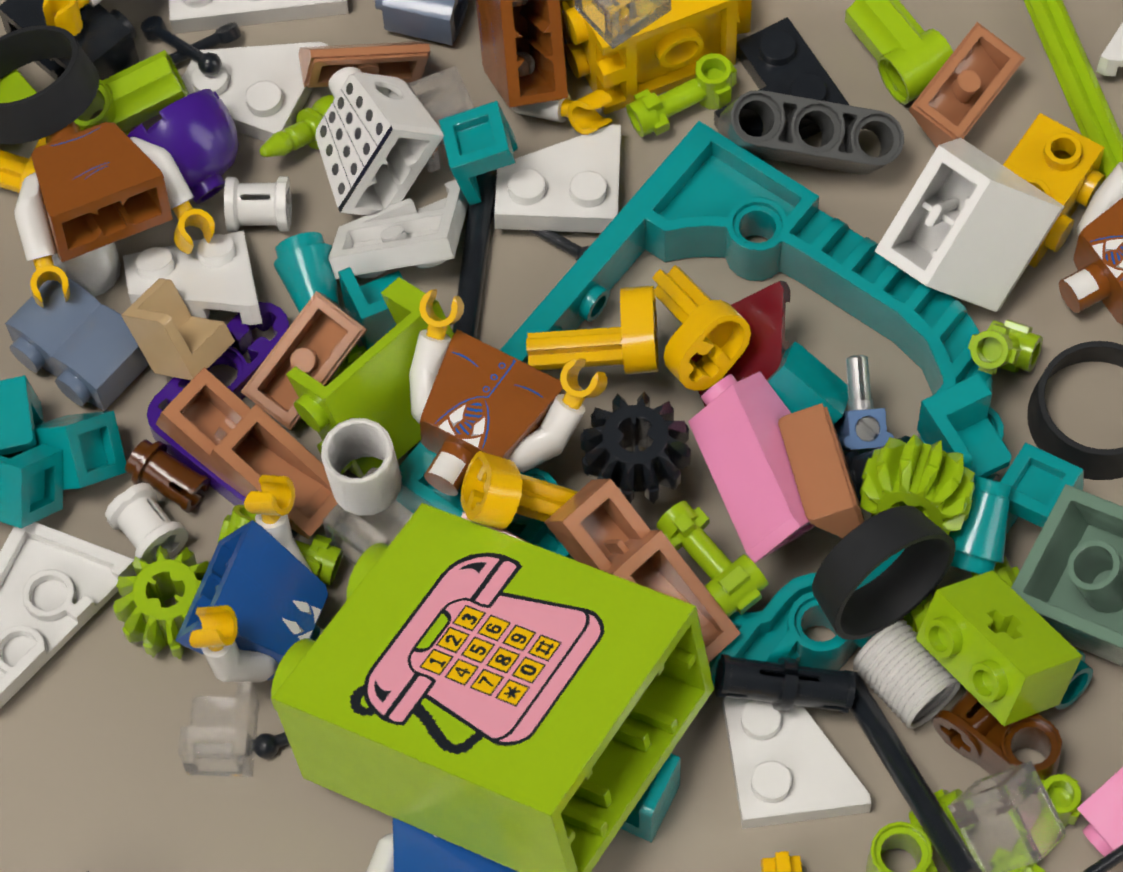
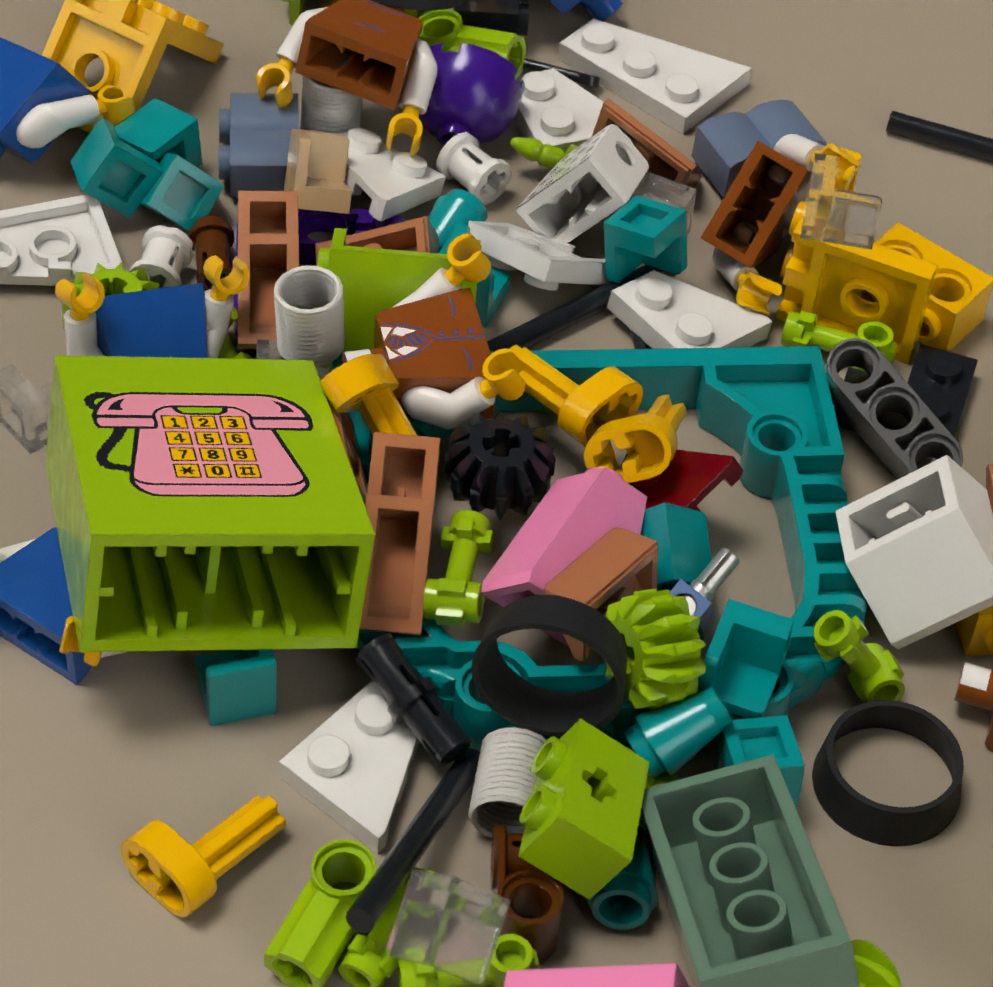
camera: 40 degrees right, 15 degrees down
black hinge [141,16,222,76] -> none

